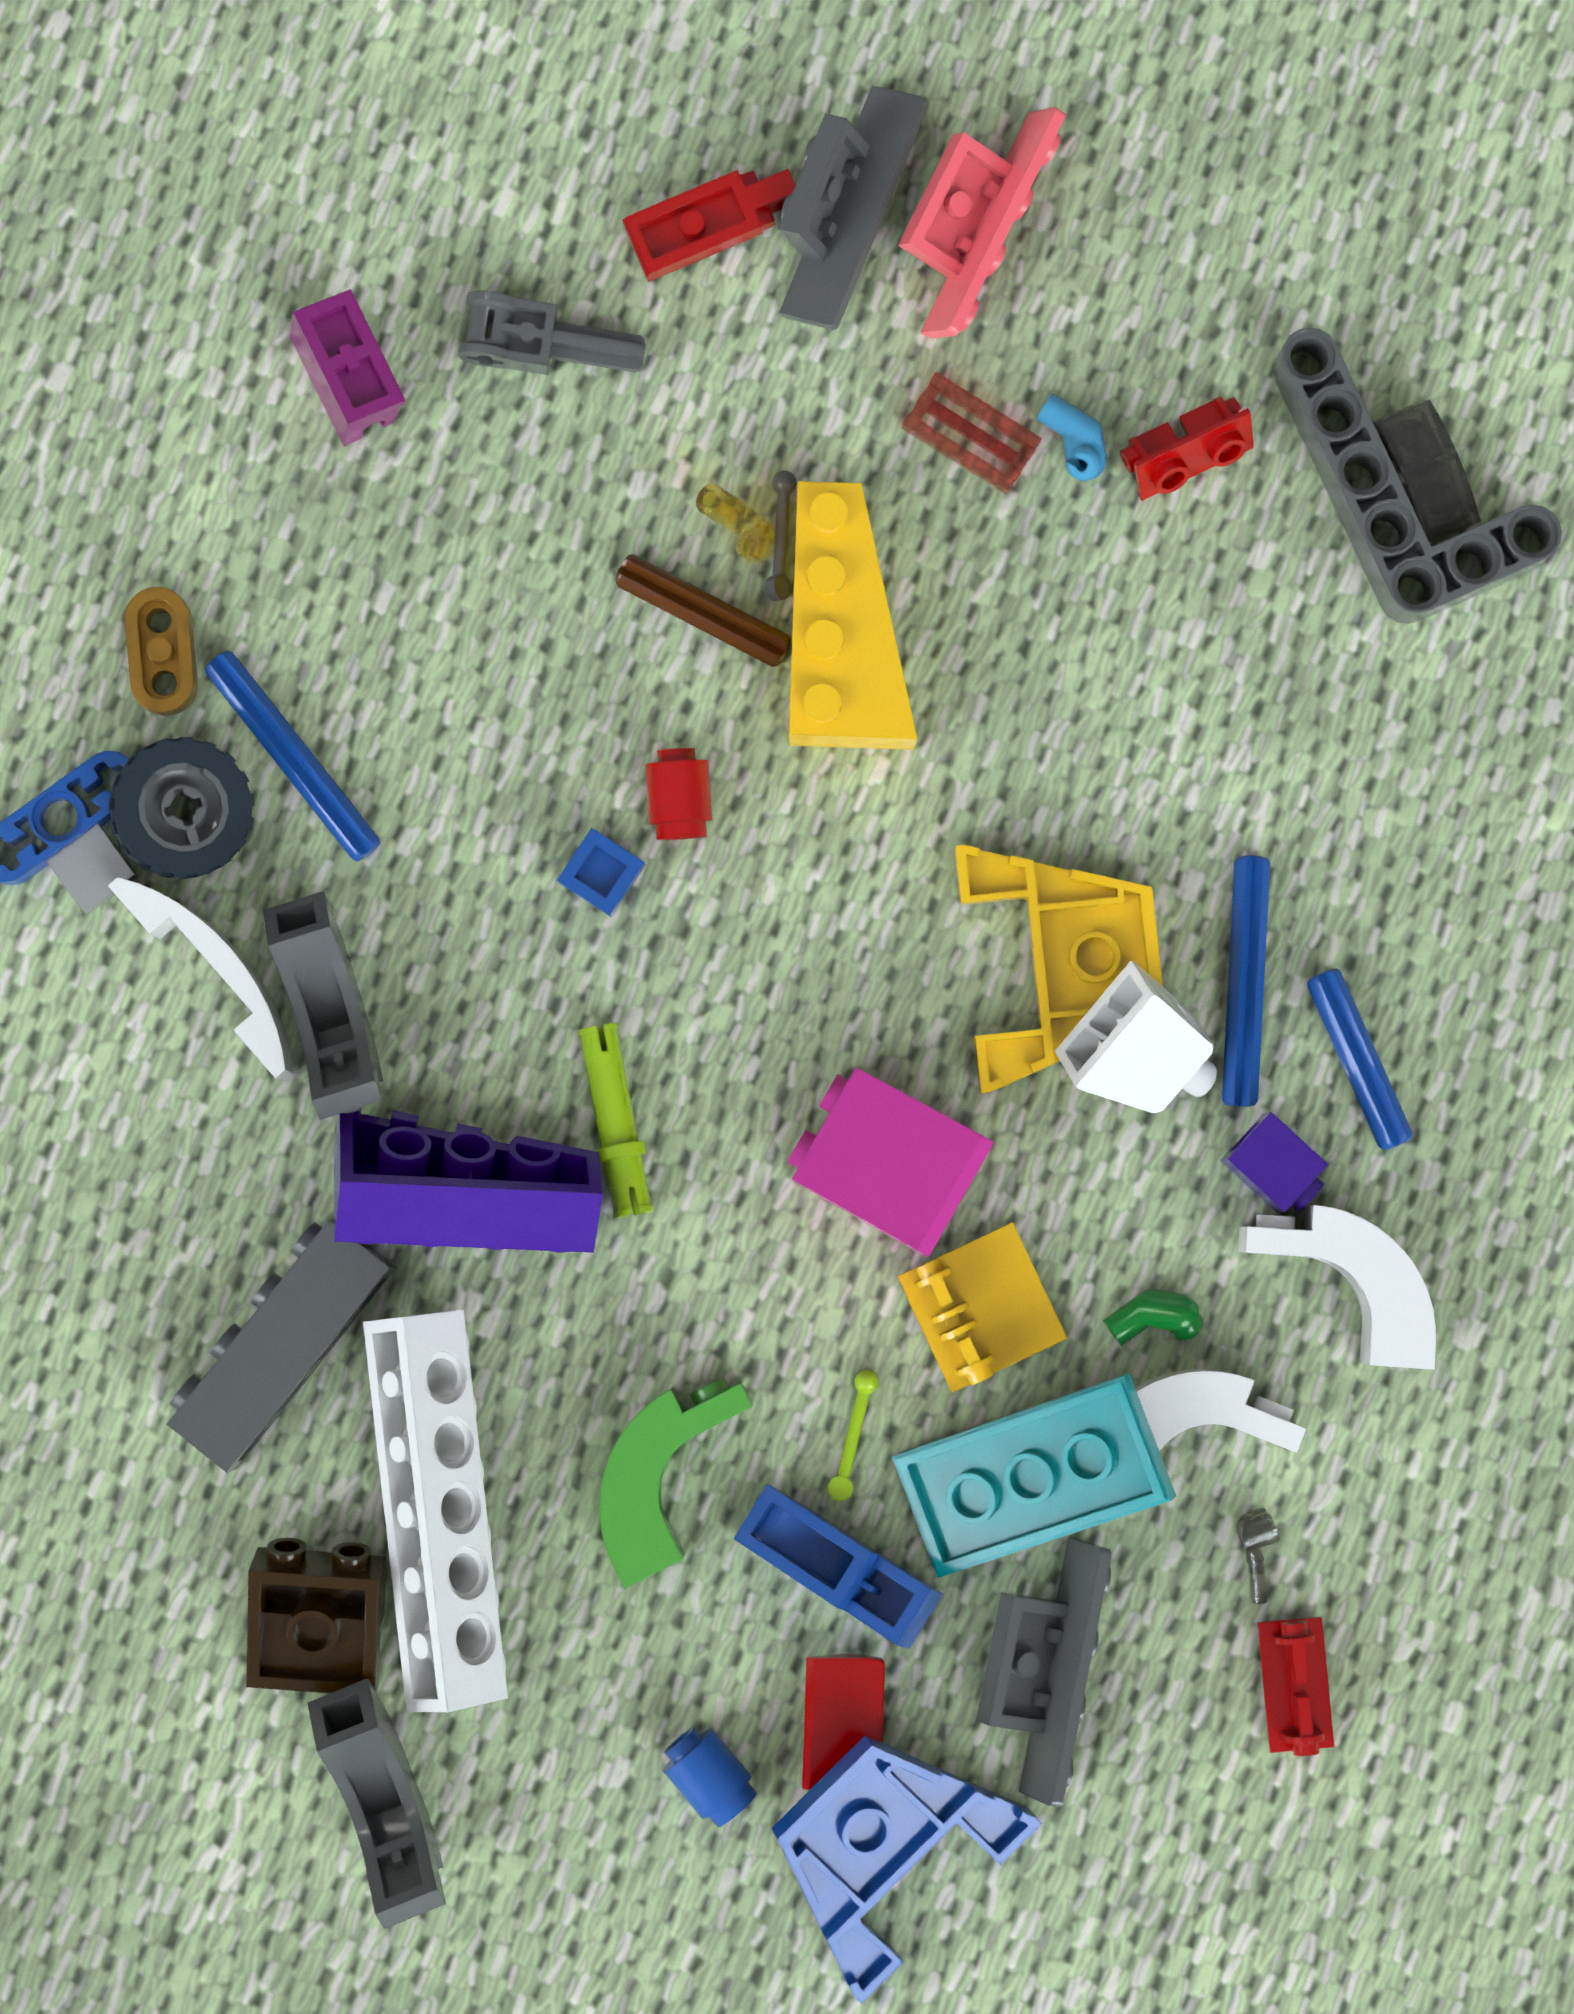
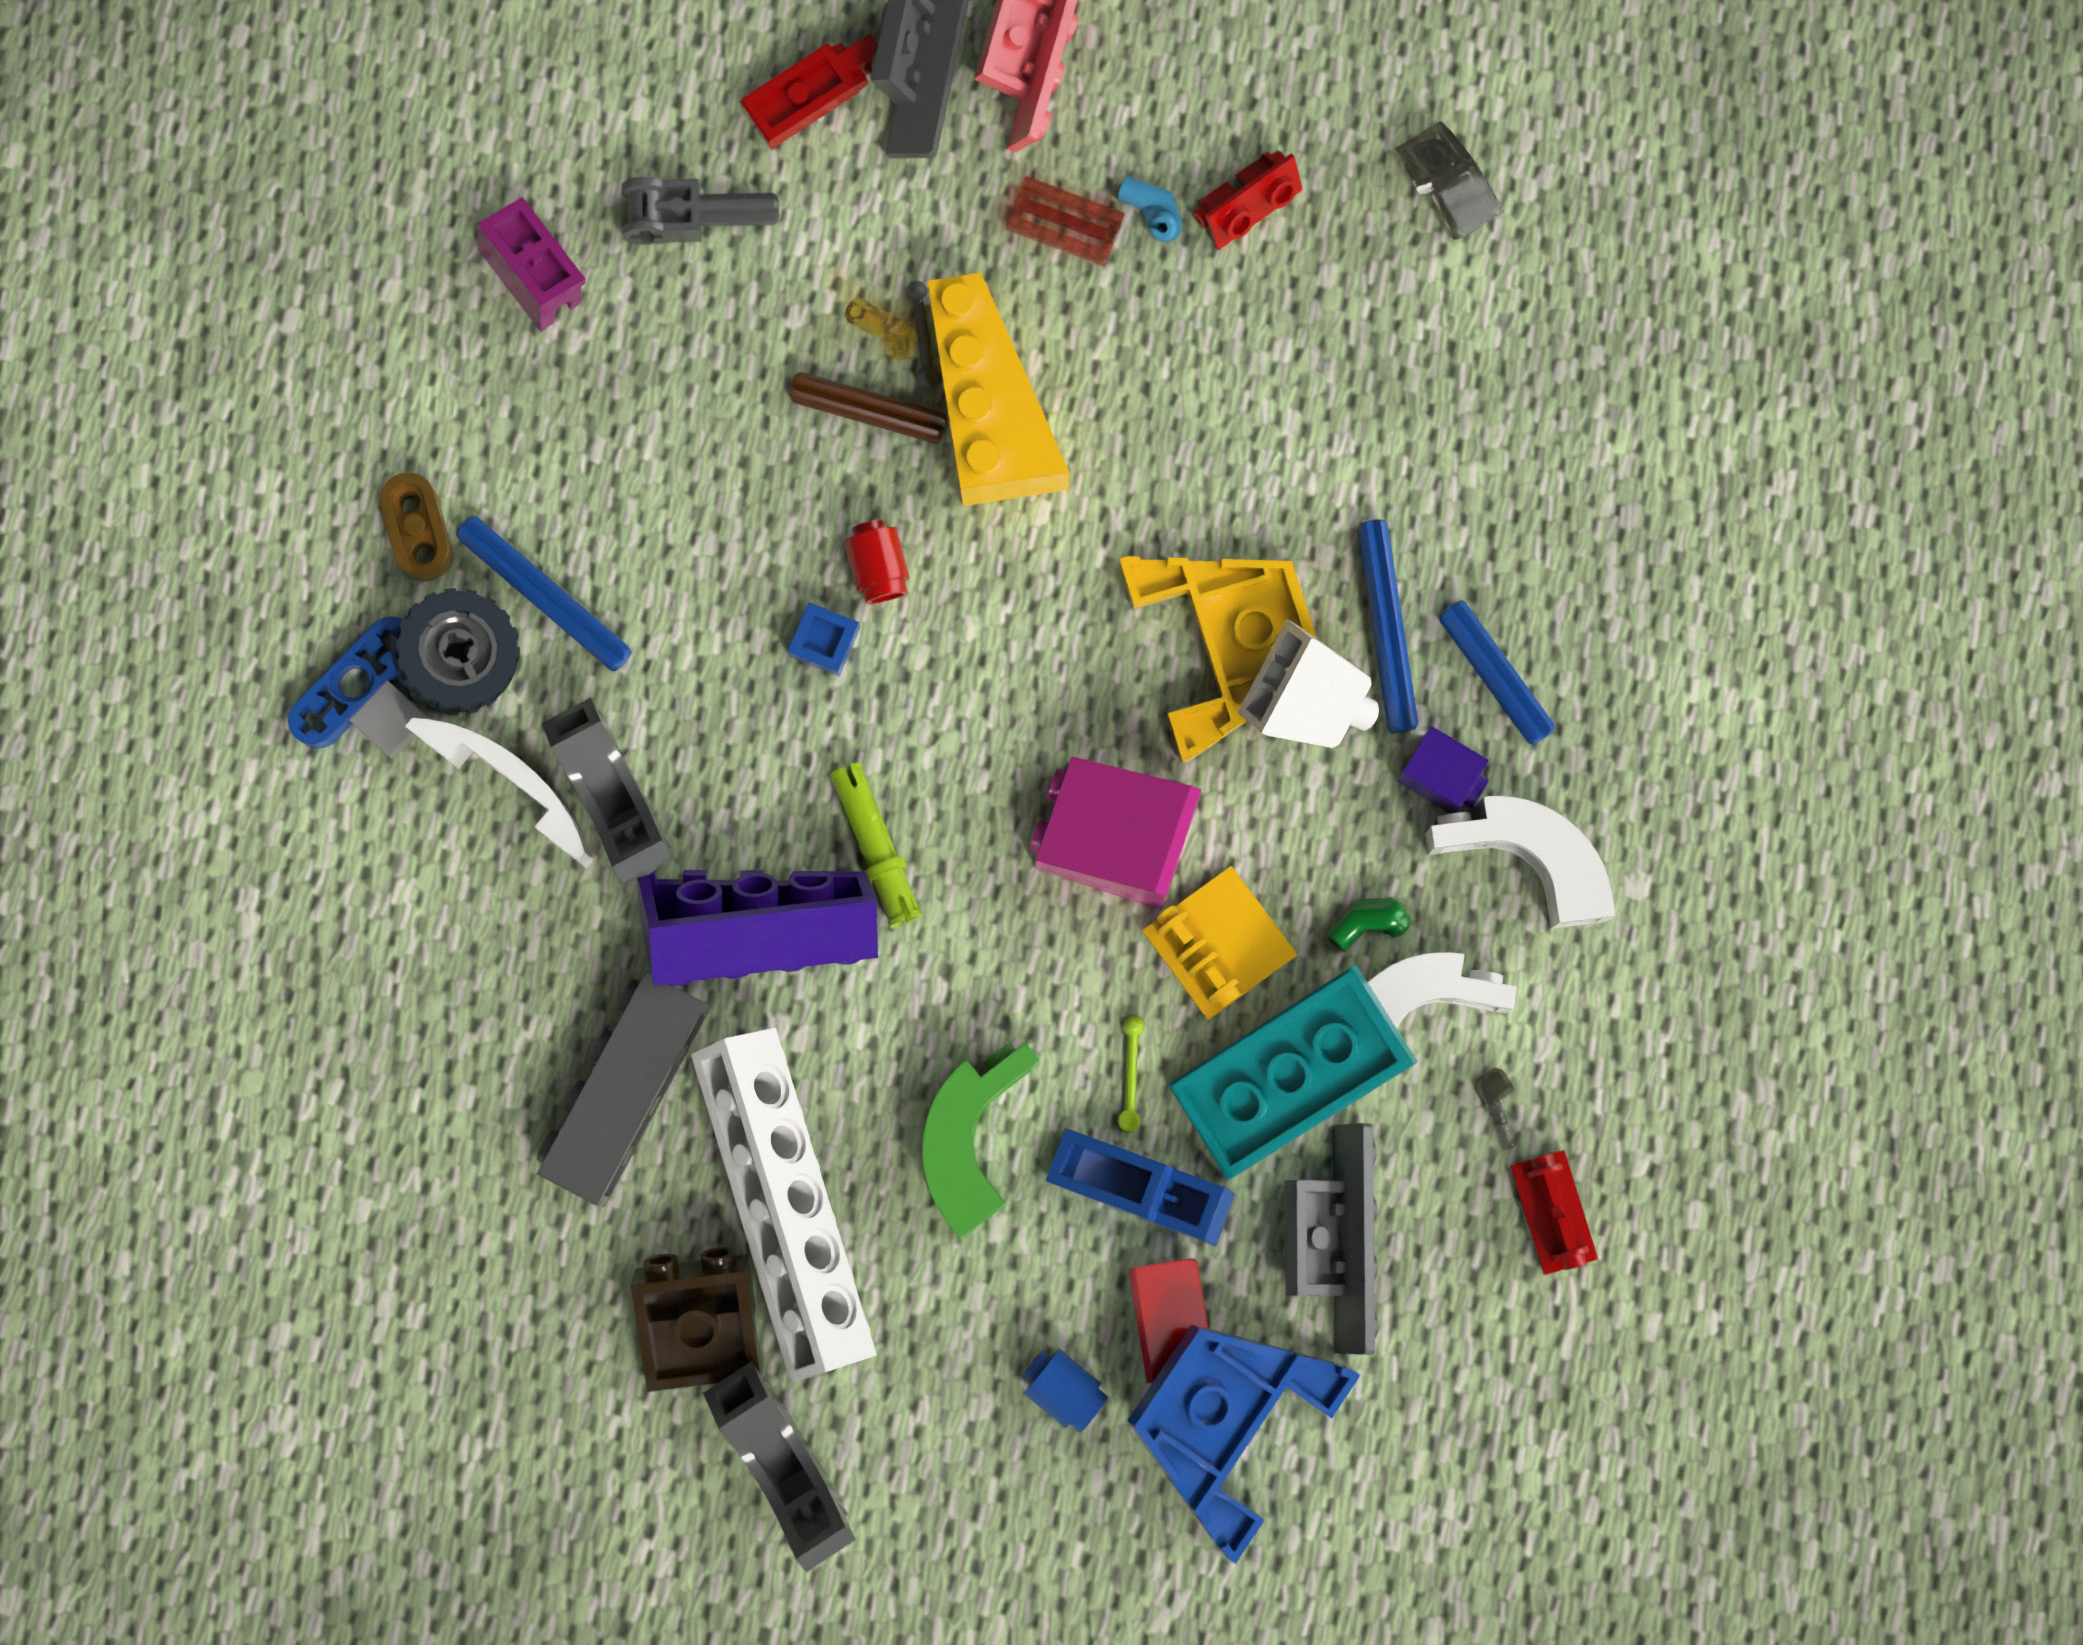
camera: 10 degrees left, 5 degrees down
dark grey beam [1273,327,1562,624] -> none

